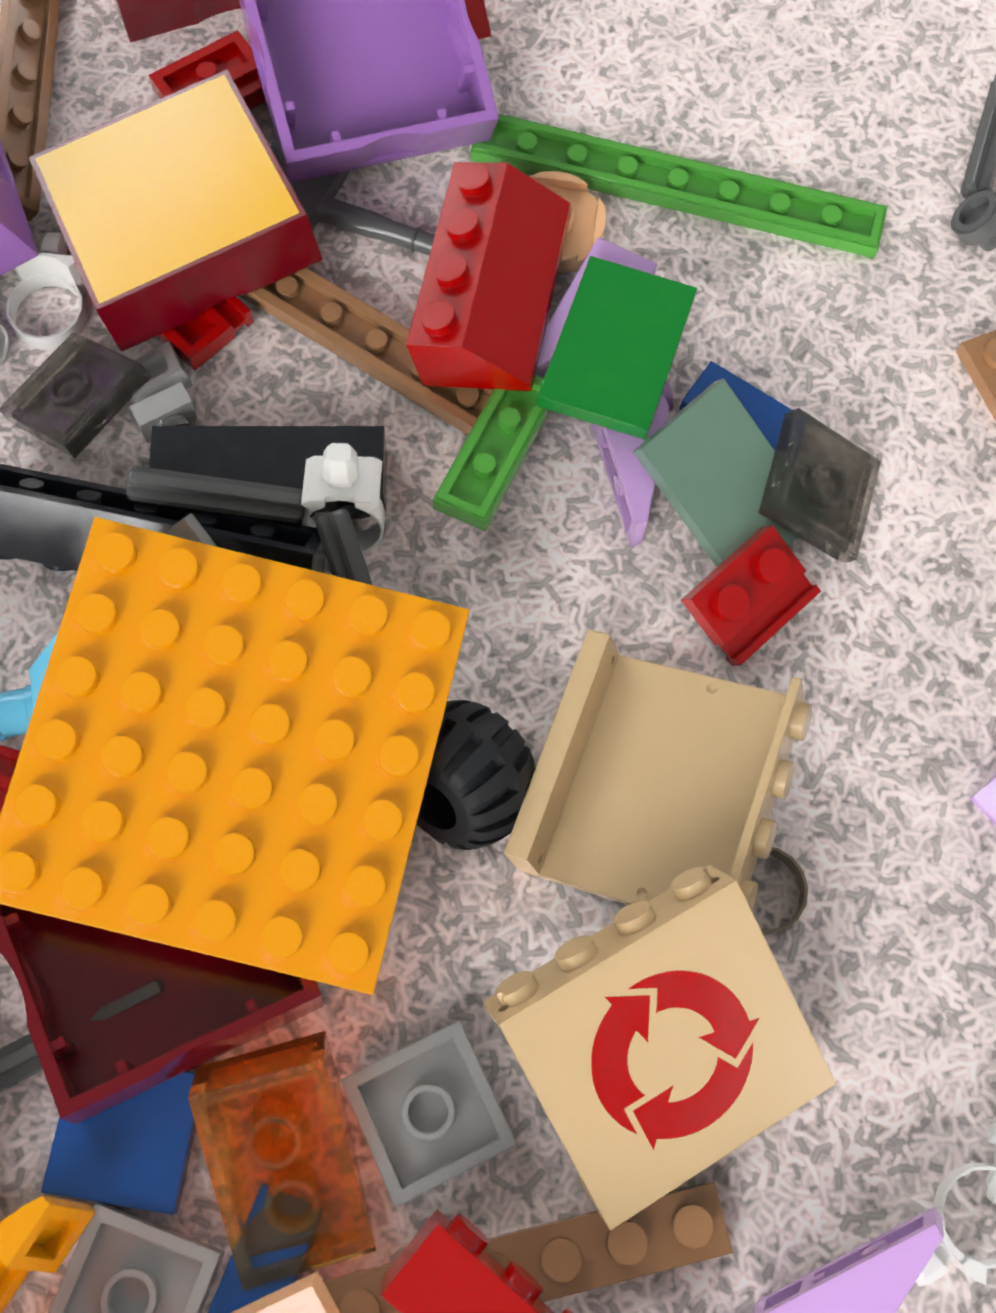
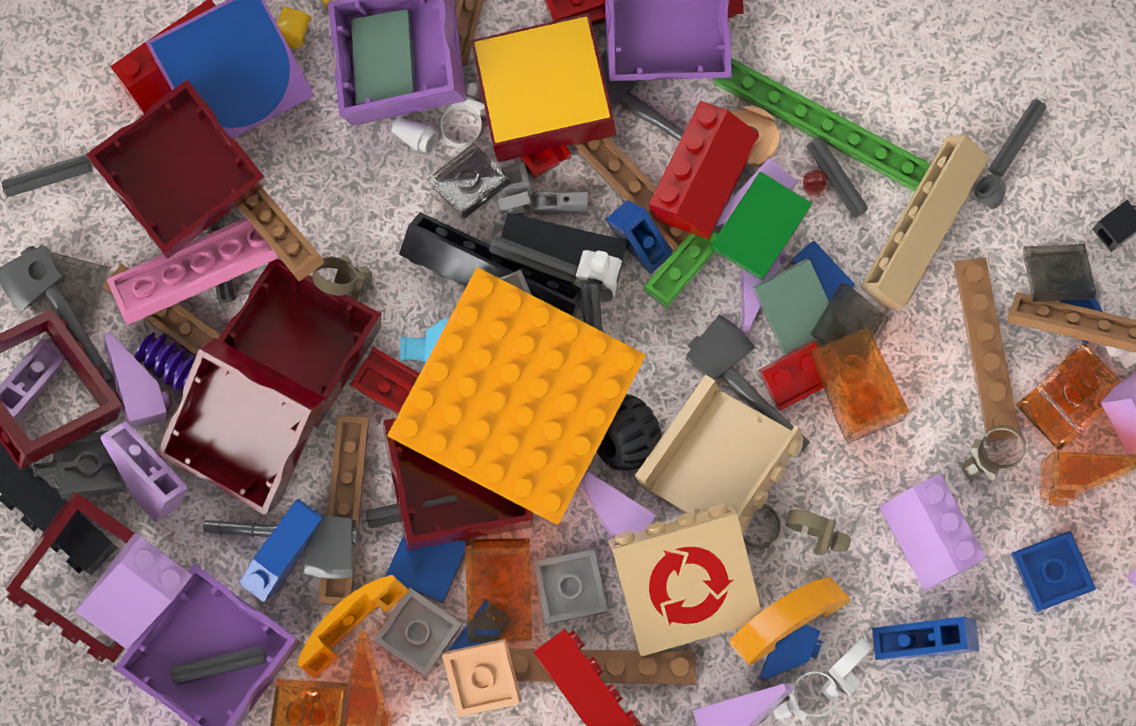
camera: 15 degrees right, 5 degrees up
none -> light grey bar [532,191,588,215]
none -> lavender slope [579,470,657,539]
none -> blue slope [605,200,672,274]
none -> dark grey piece [686,314,811,451]
none -> light orange slope [730,577,850,666]
none -> blue slope [758,625,823,681]
none -> dark tan piece [786,509,851,556]
none -> clear red hinge [802,169,827,195]
none -> dark grey axle [807,137,868,218]
none -> clear orange slope [811,327,909,444]
none -> tan brick [860,135,989,309]

